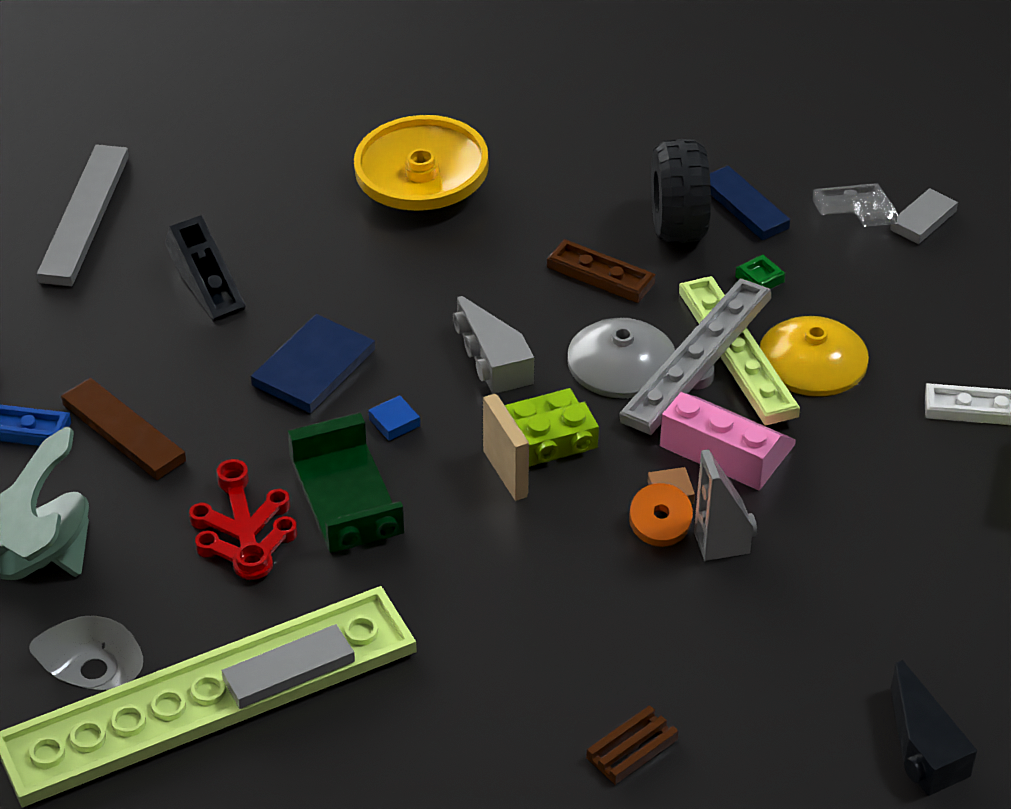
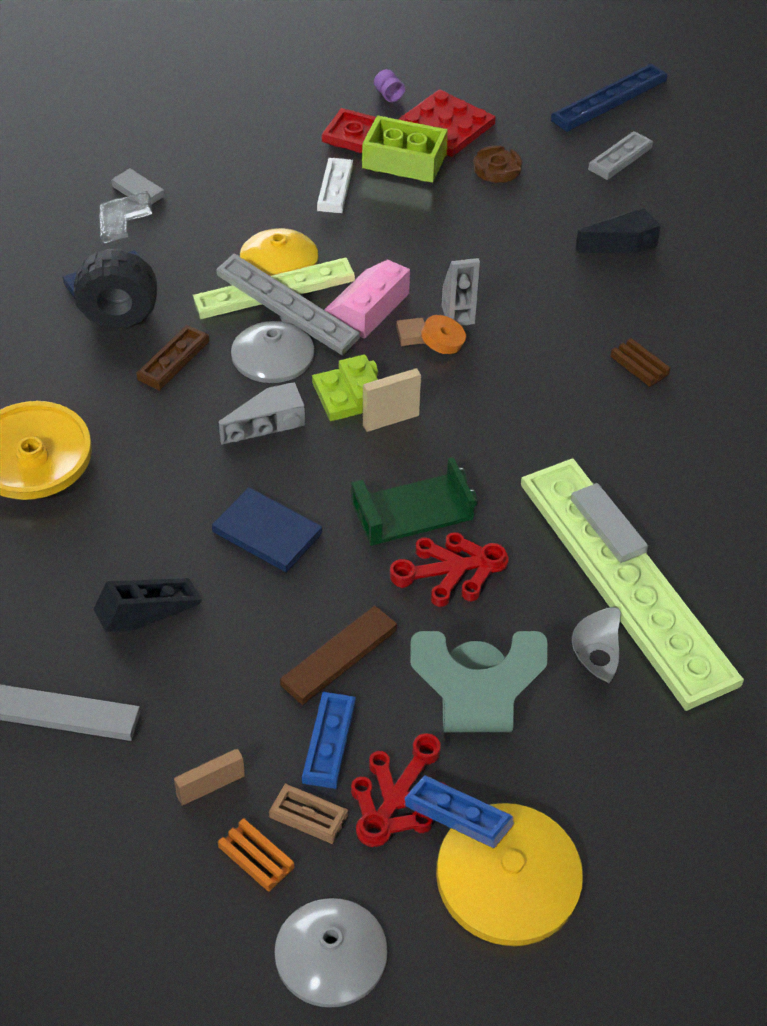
camera: 90 degrees left, 5 degrees up
blue tile [368,395,420,441] -> none
green tile [735,254,785,289] -> none

